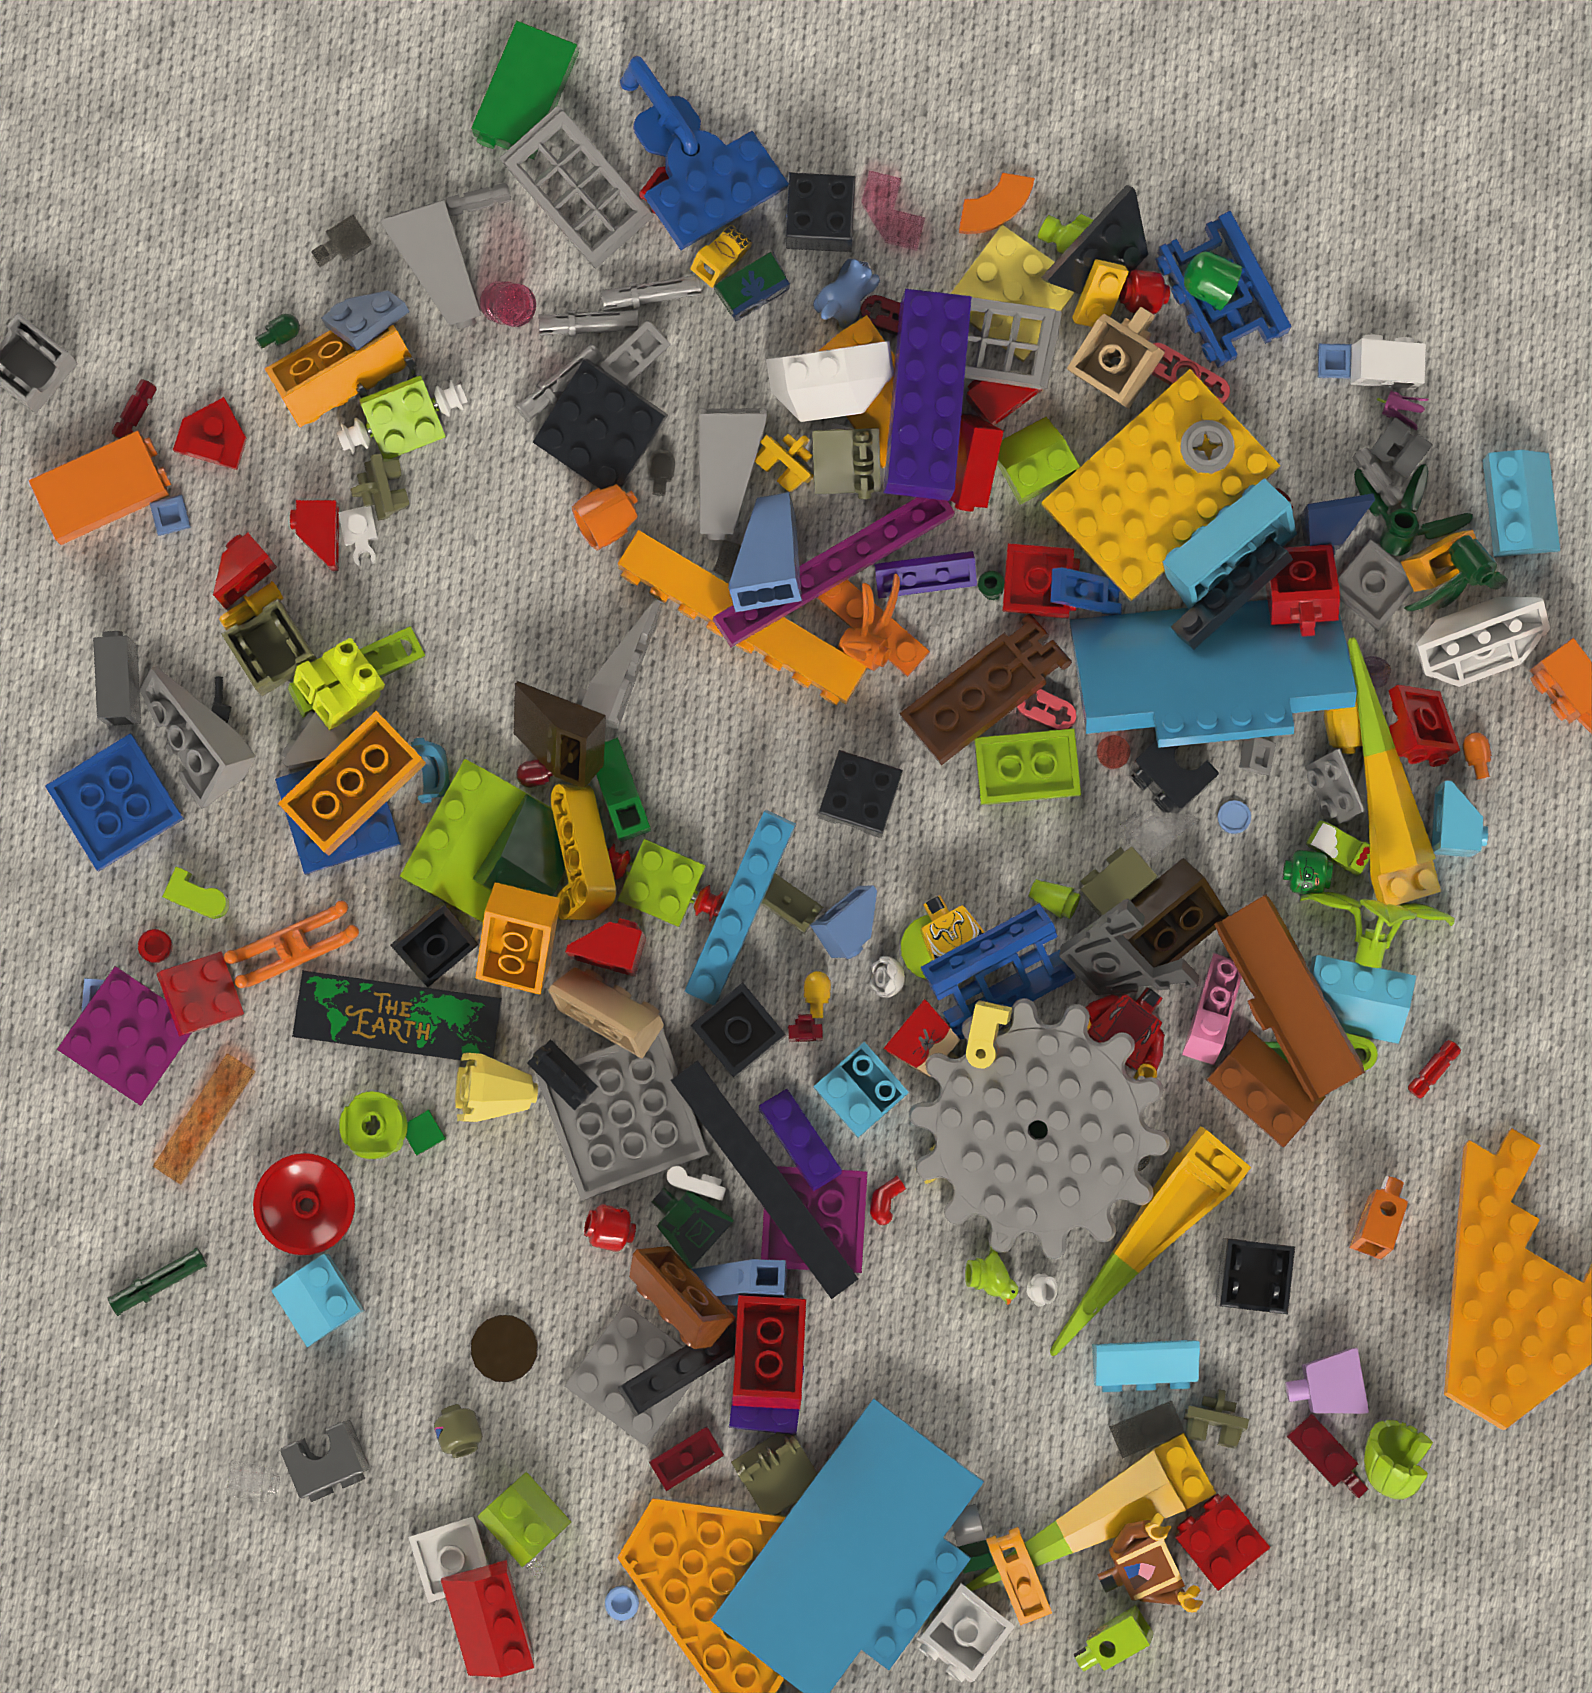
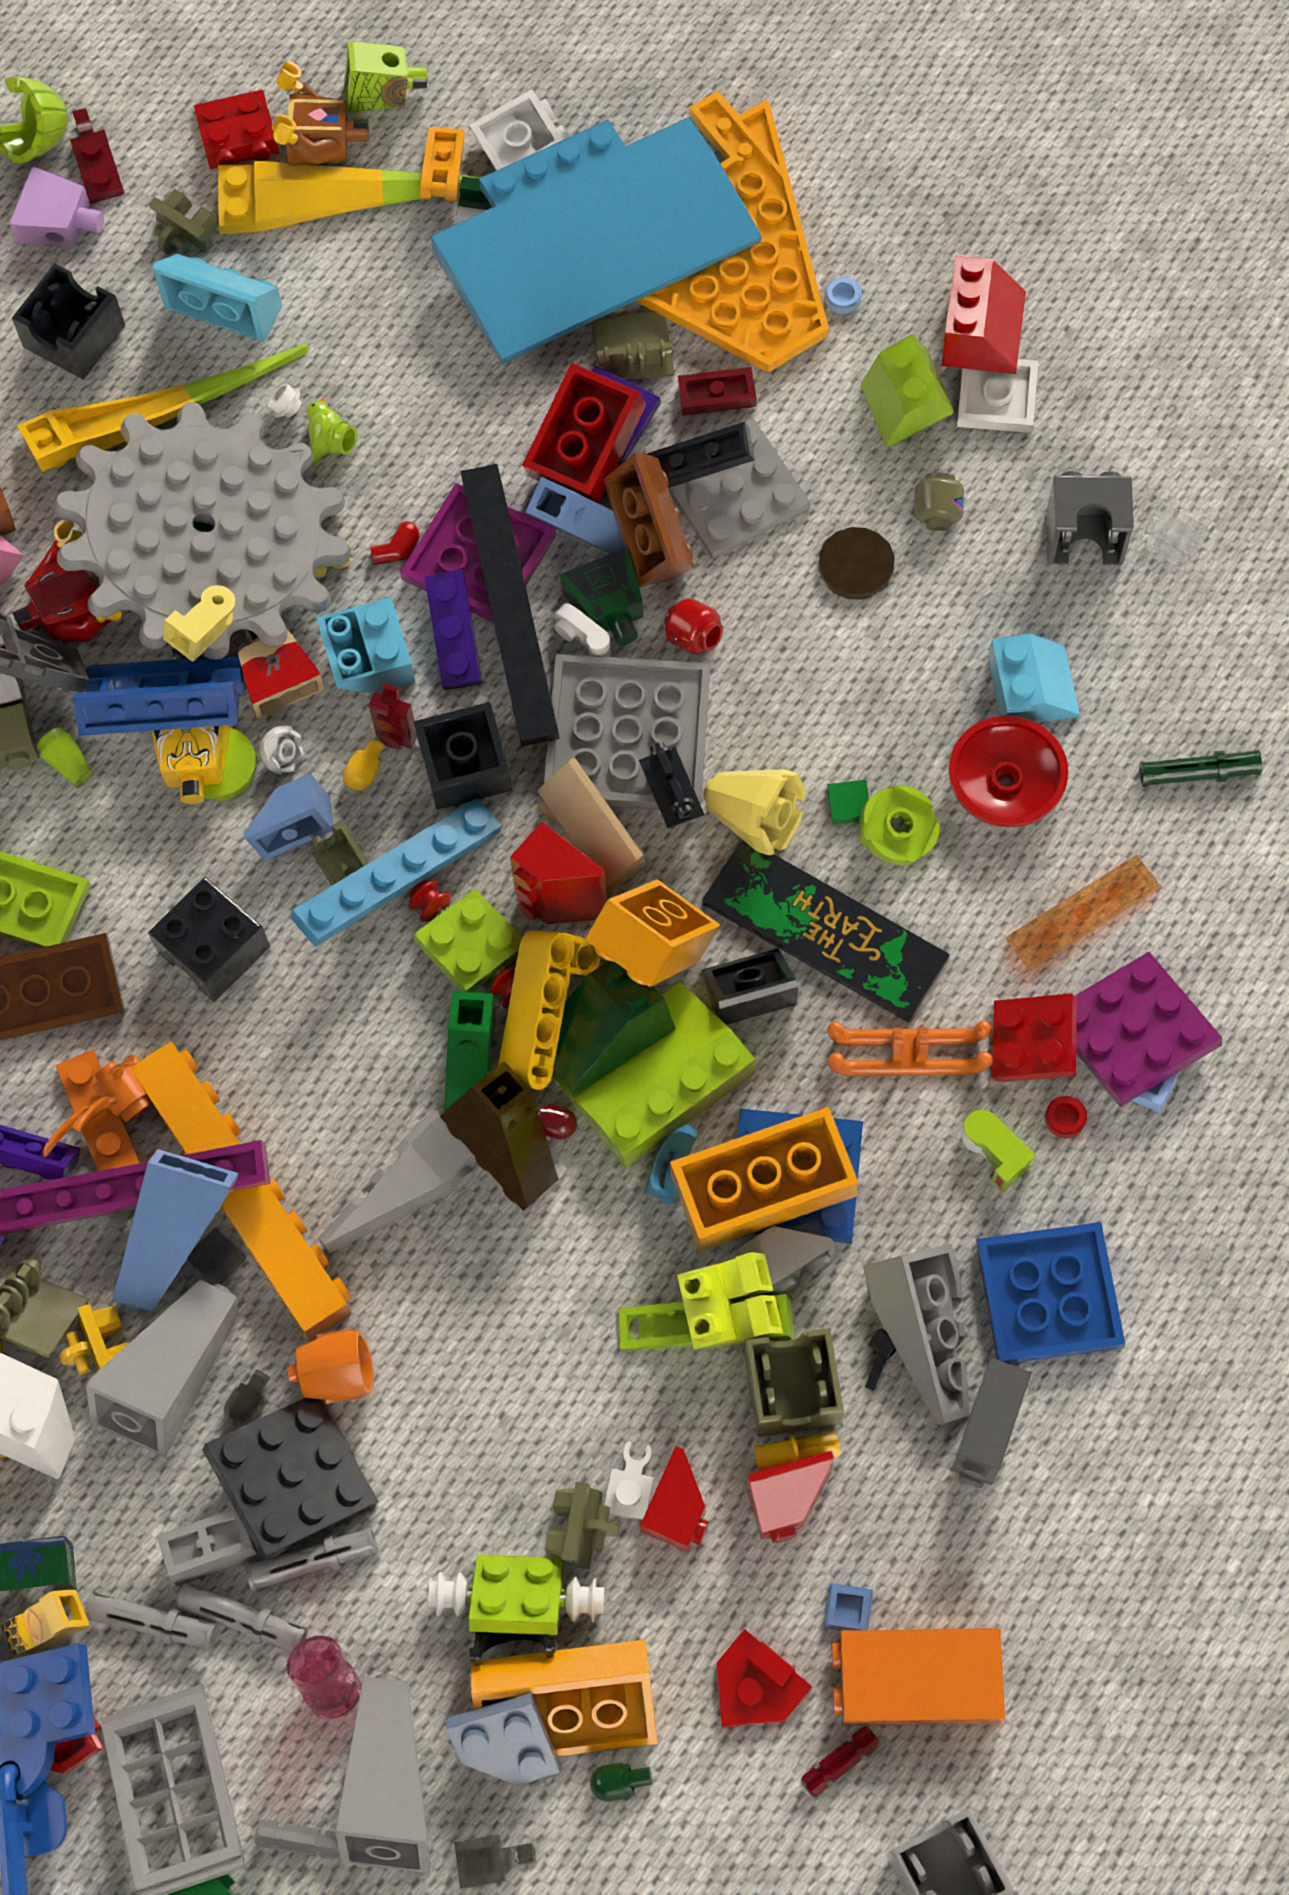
camera: 155 degrees left, 15 degrees down
clear smoke plate [1108,1400,1185,1459] -> none

